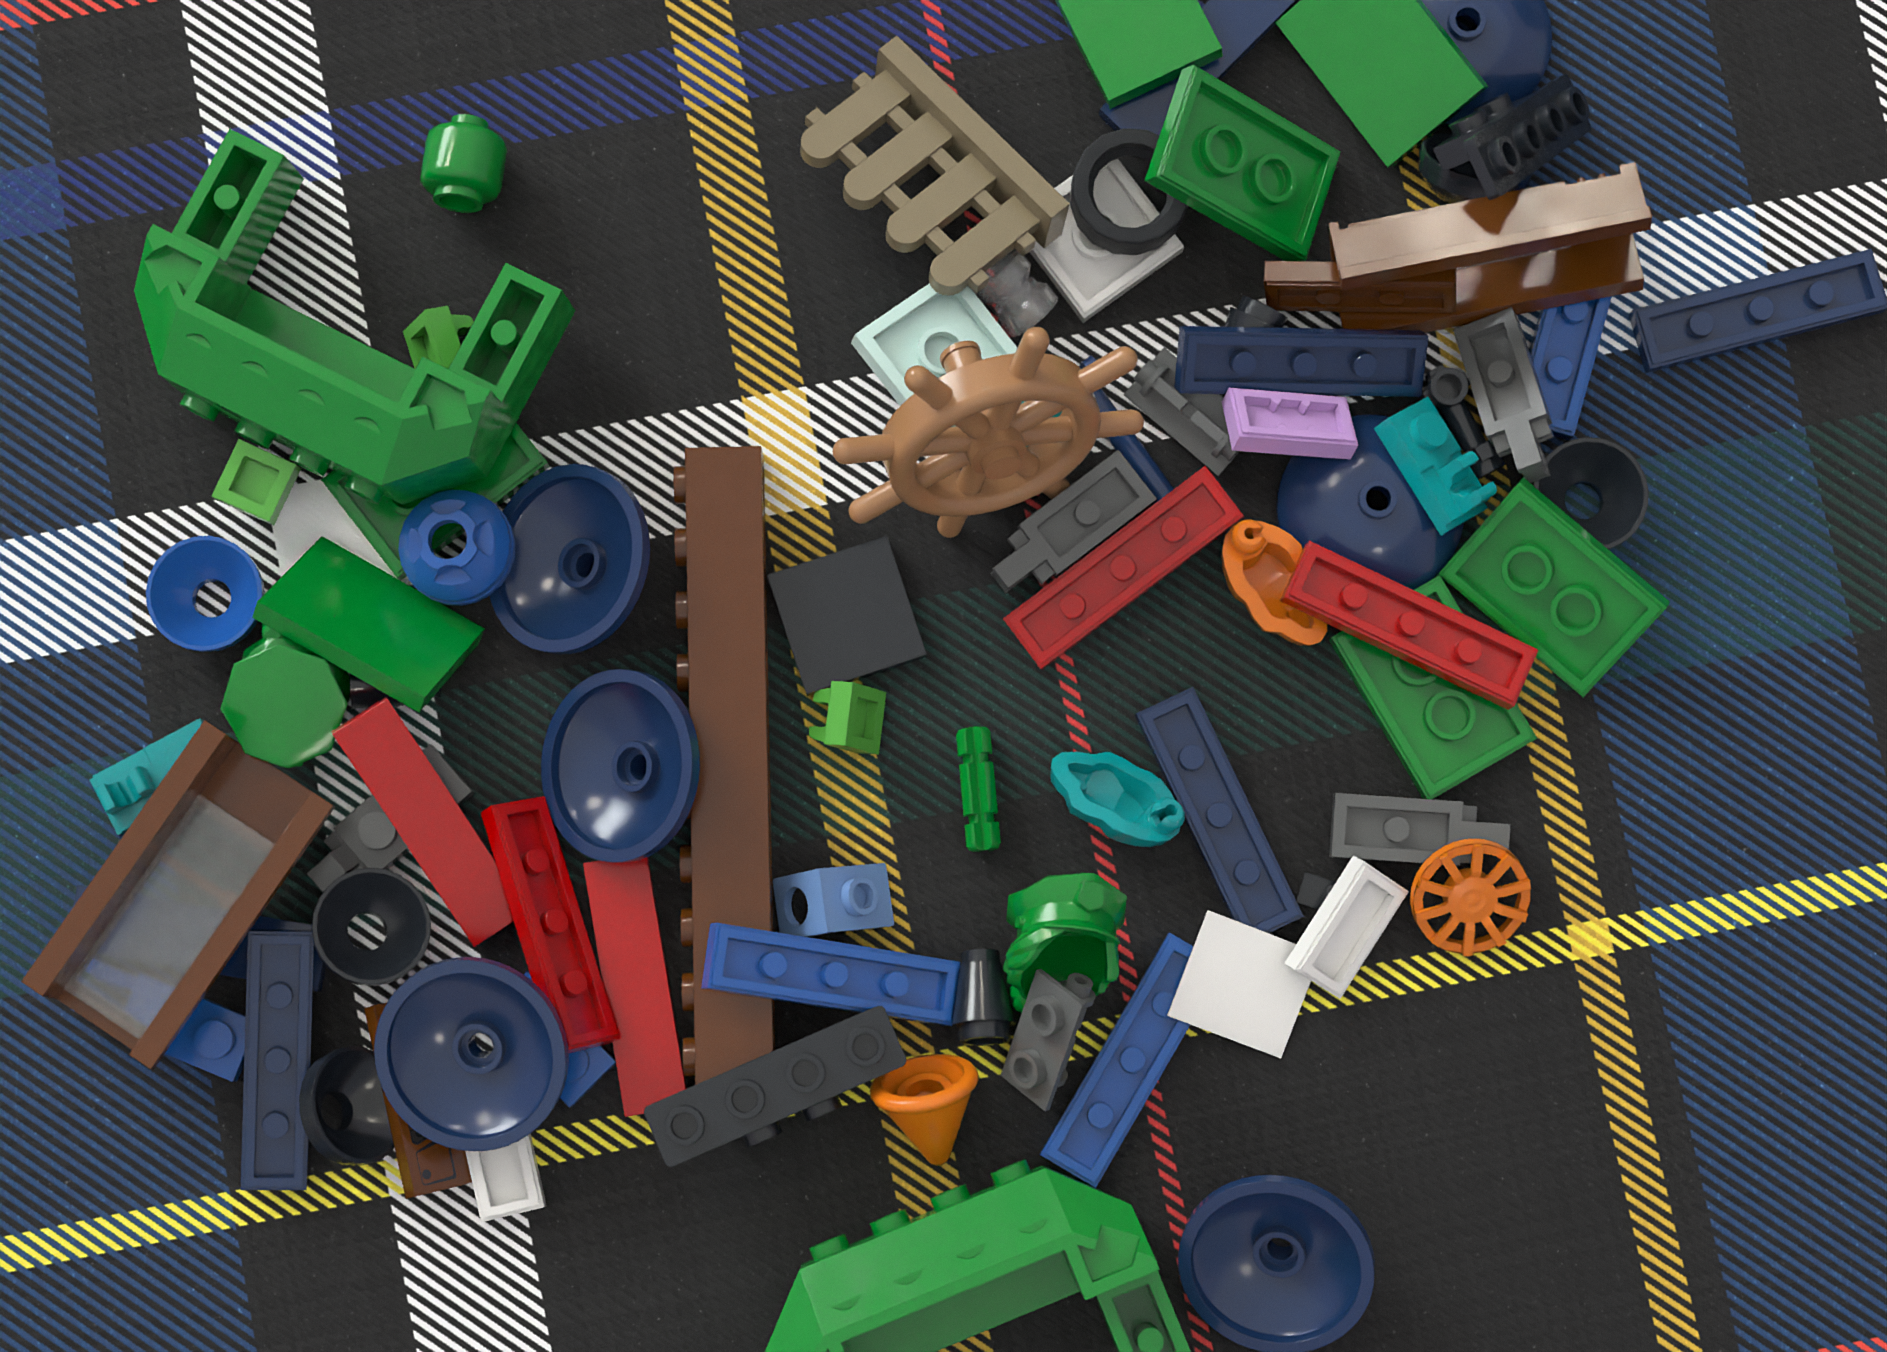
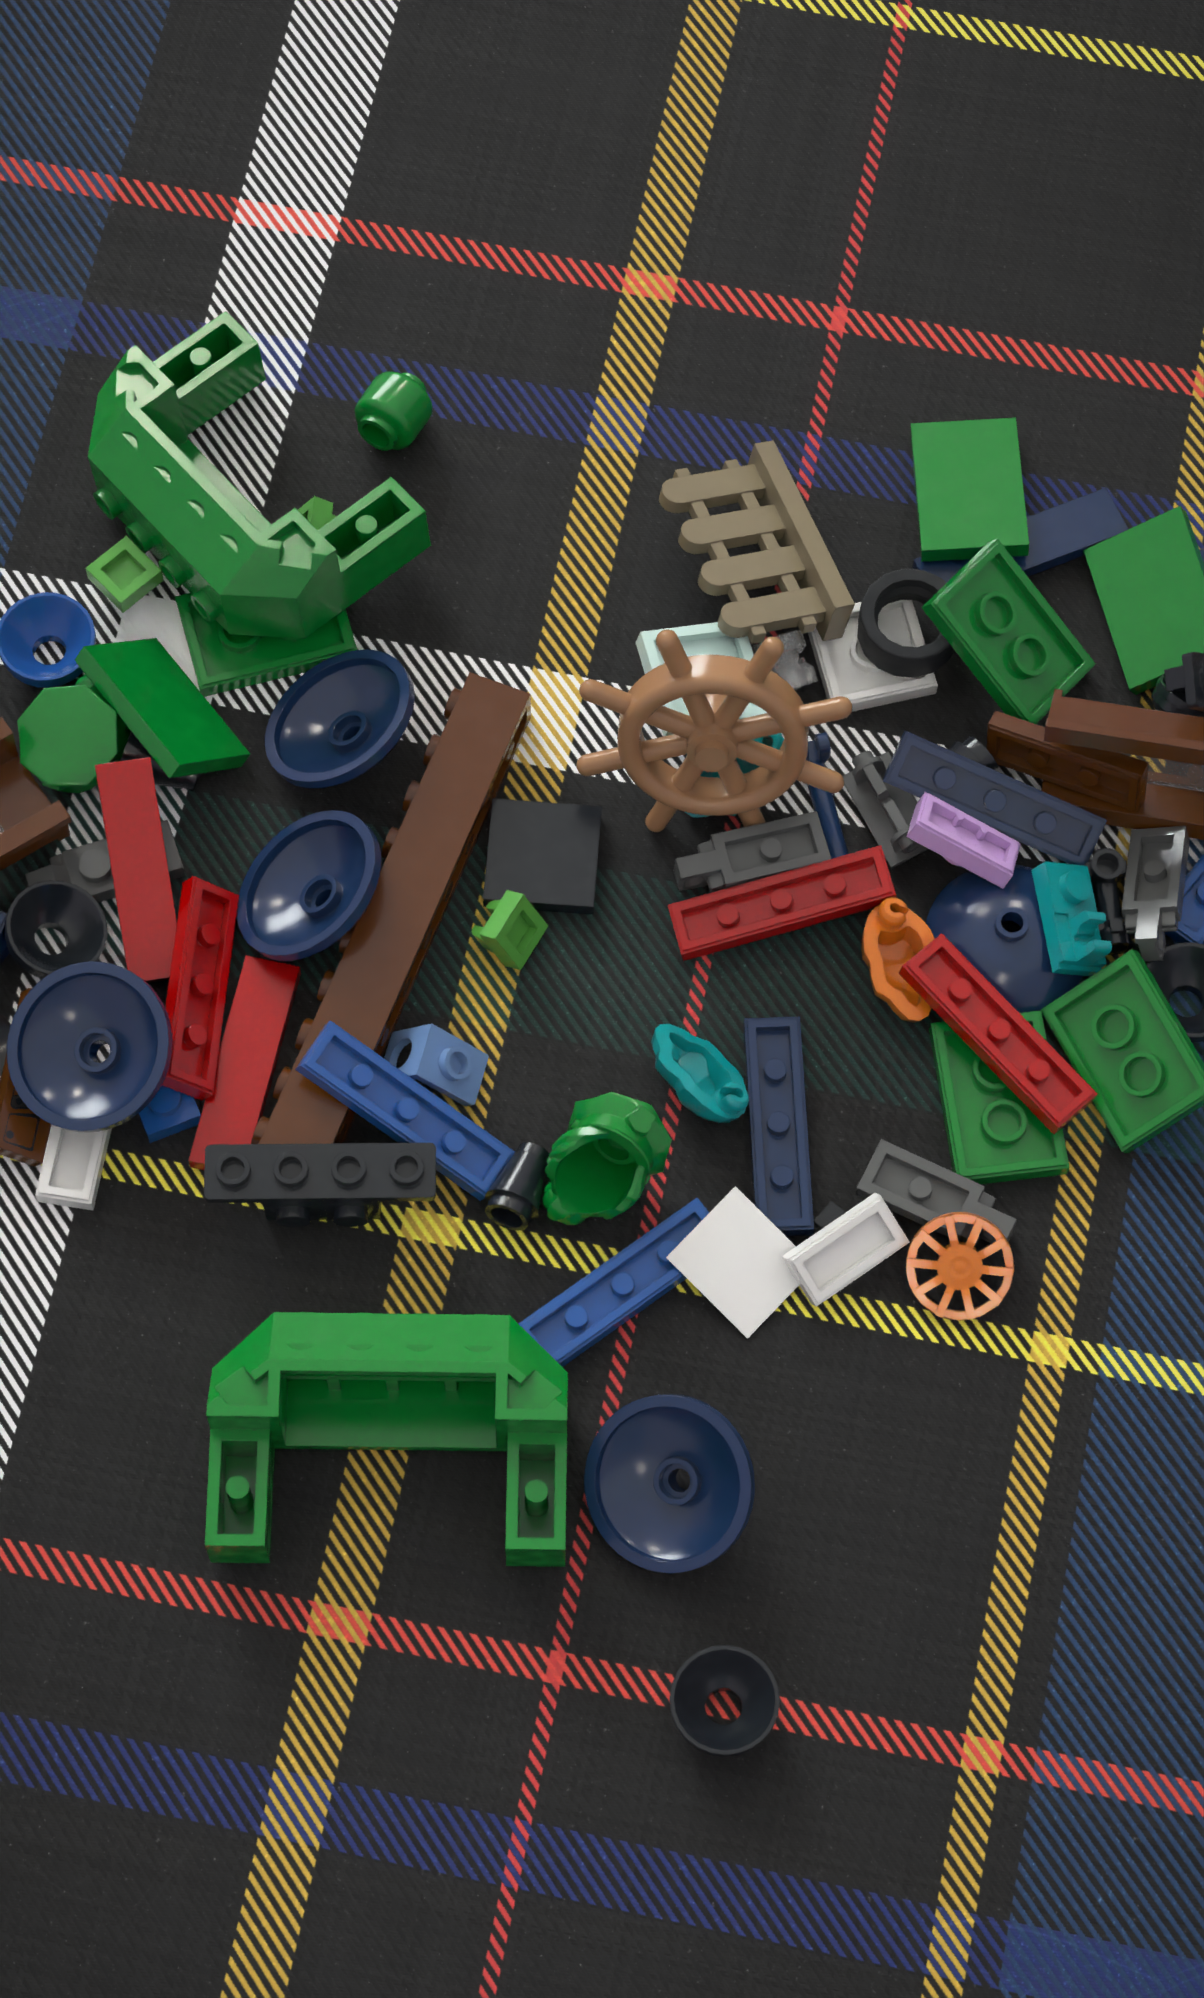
camera: 25 degrees right, 15 degrees down
blue piece [398,490,516,606] -> none
orange hat [870,1054,979,1166] -> none
green axle [956,726,1001,852] -> none
dark grey hinge [1000,969,1096,1111] -> none

